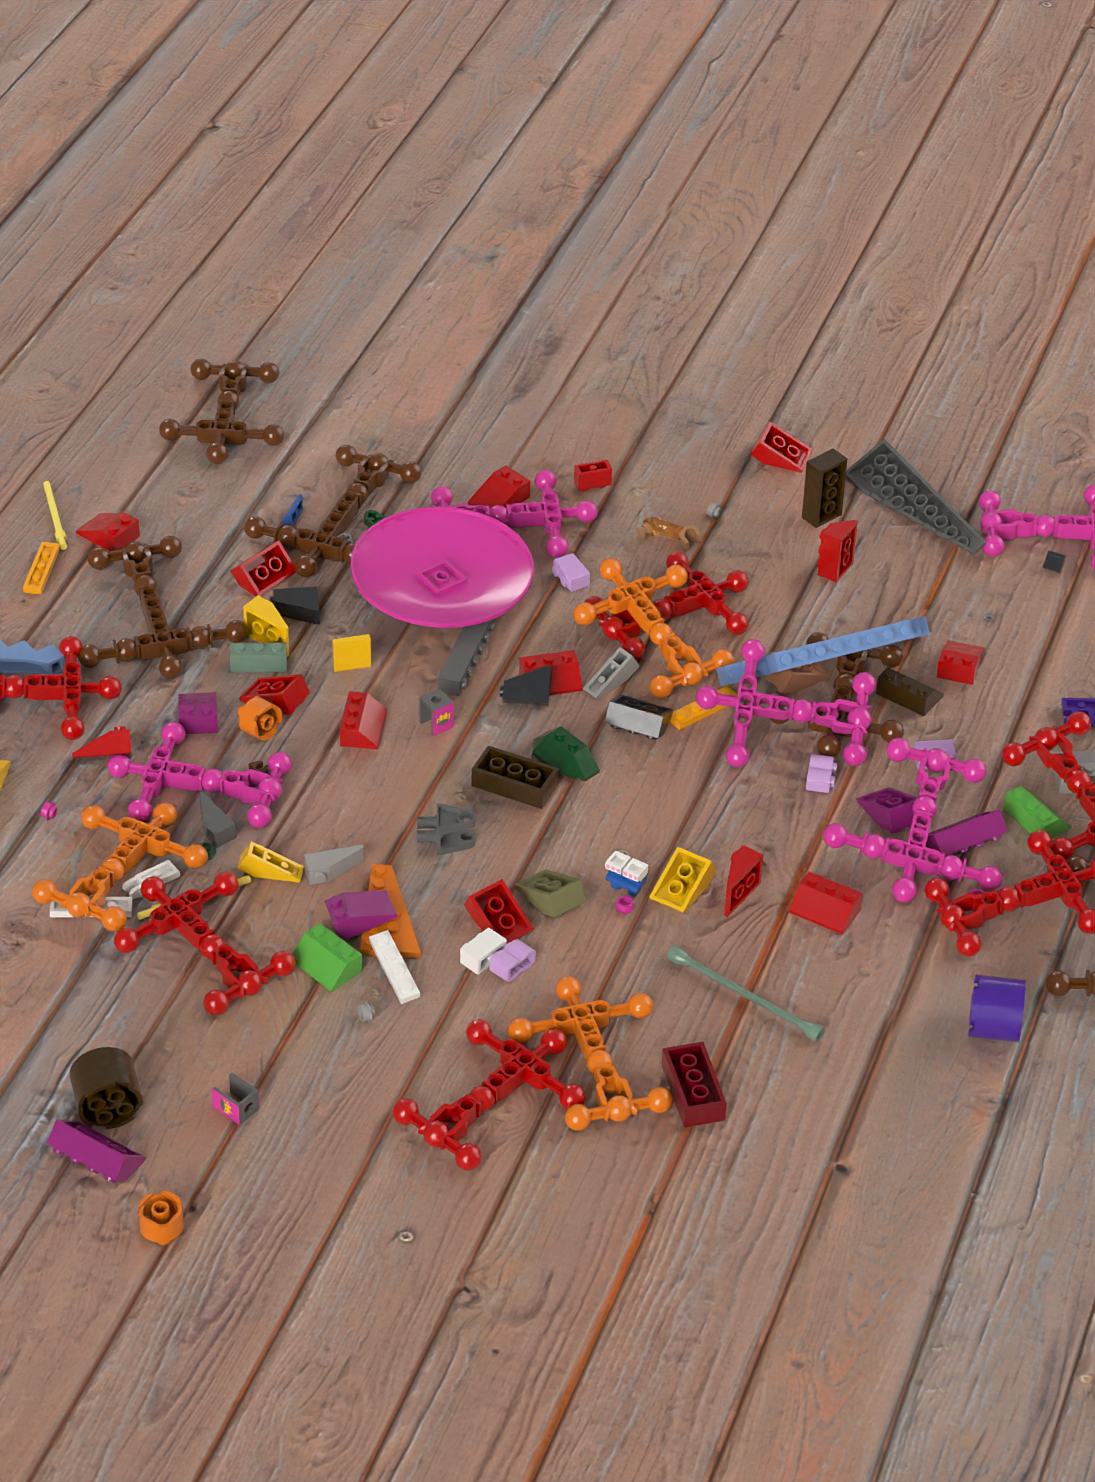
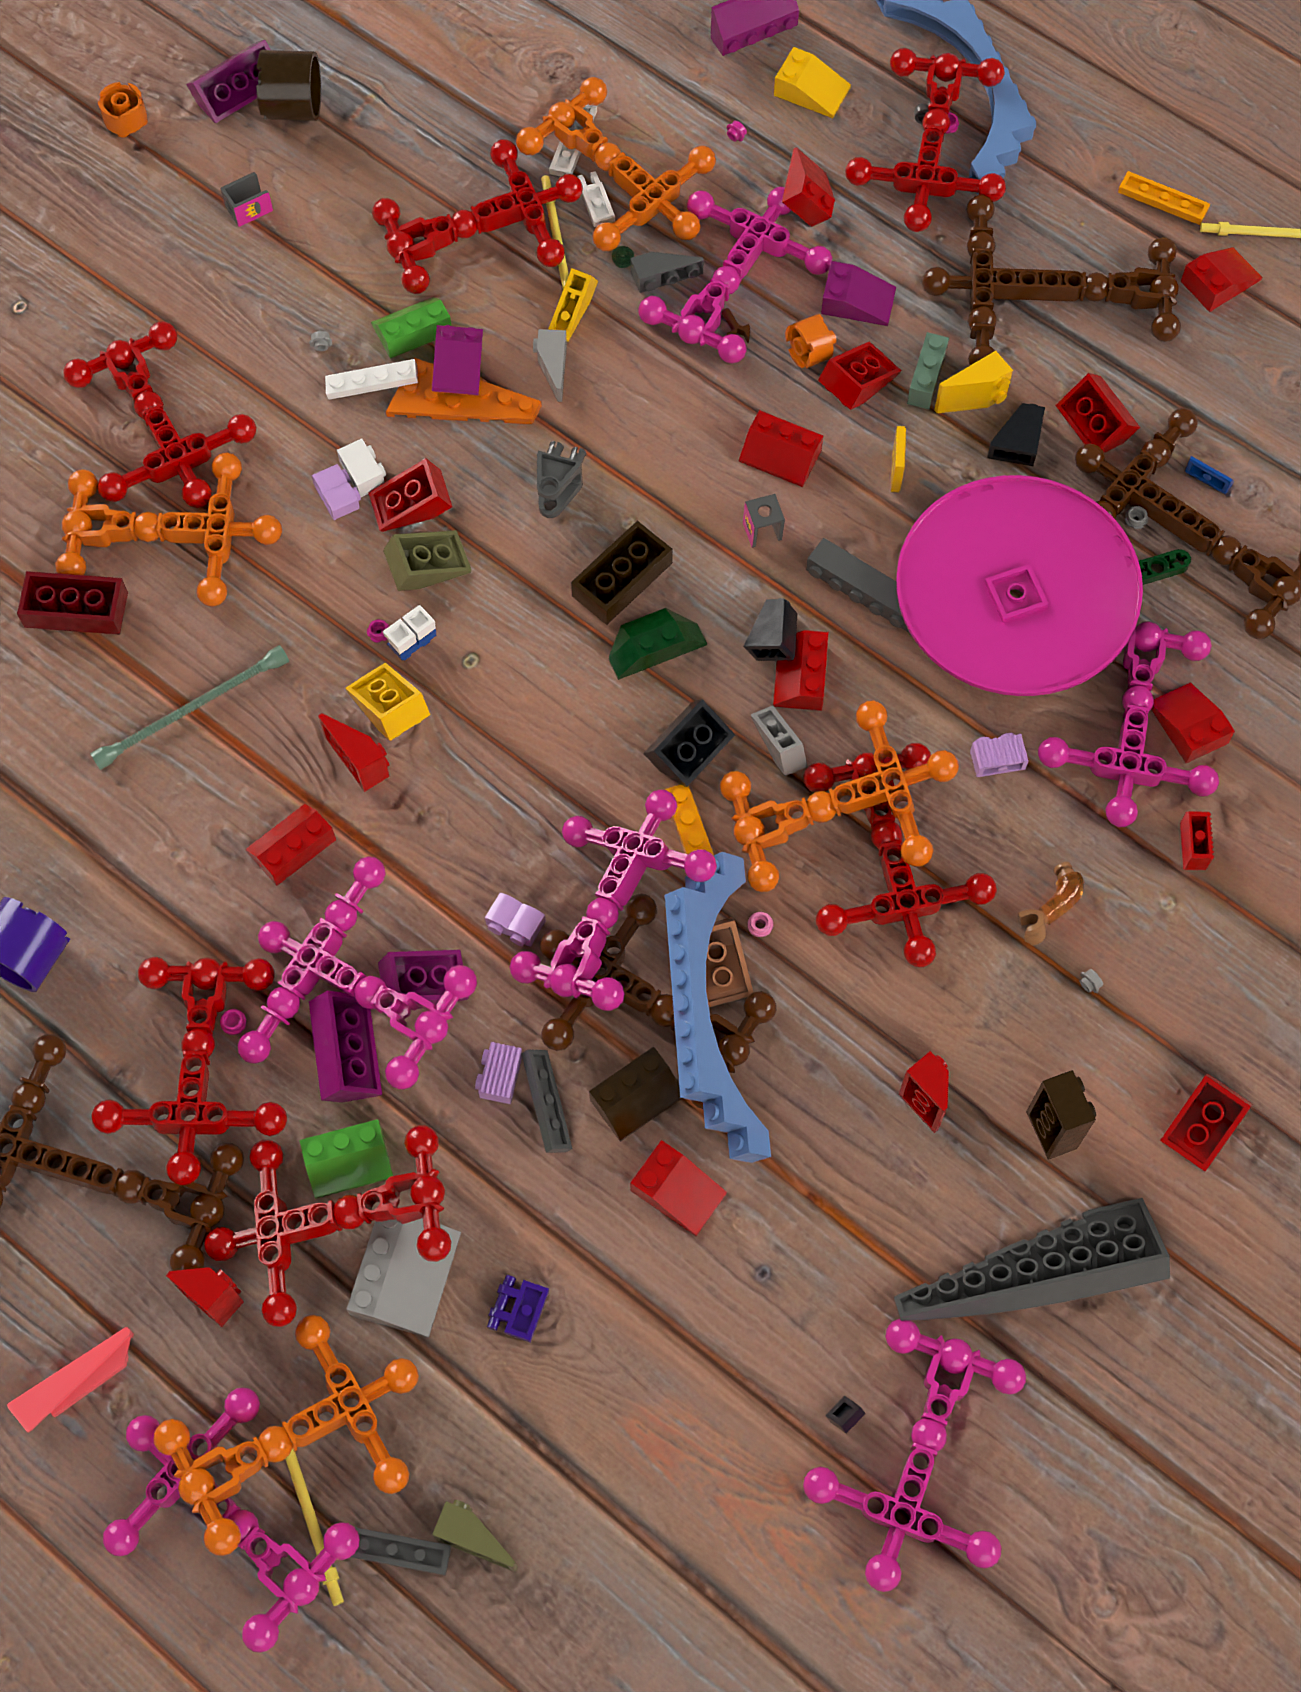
camera: 110 degrees right, 25 degrees up
none -> dark grey plate [521,1049,573,1153]

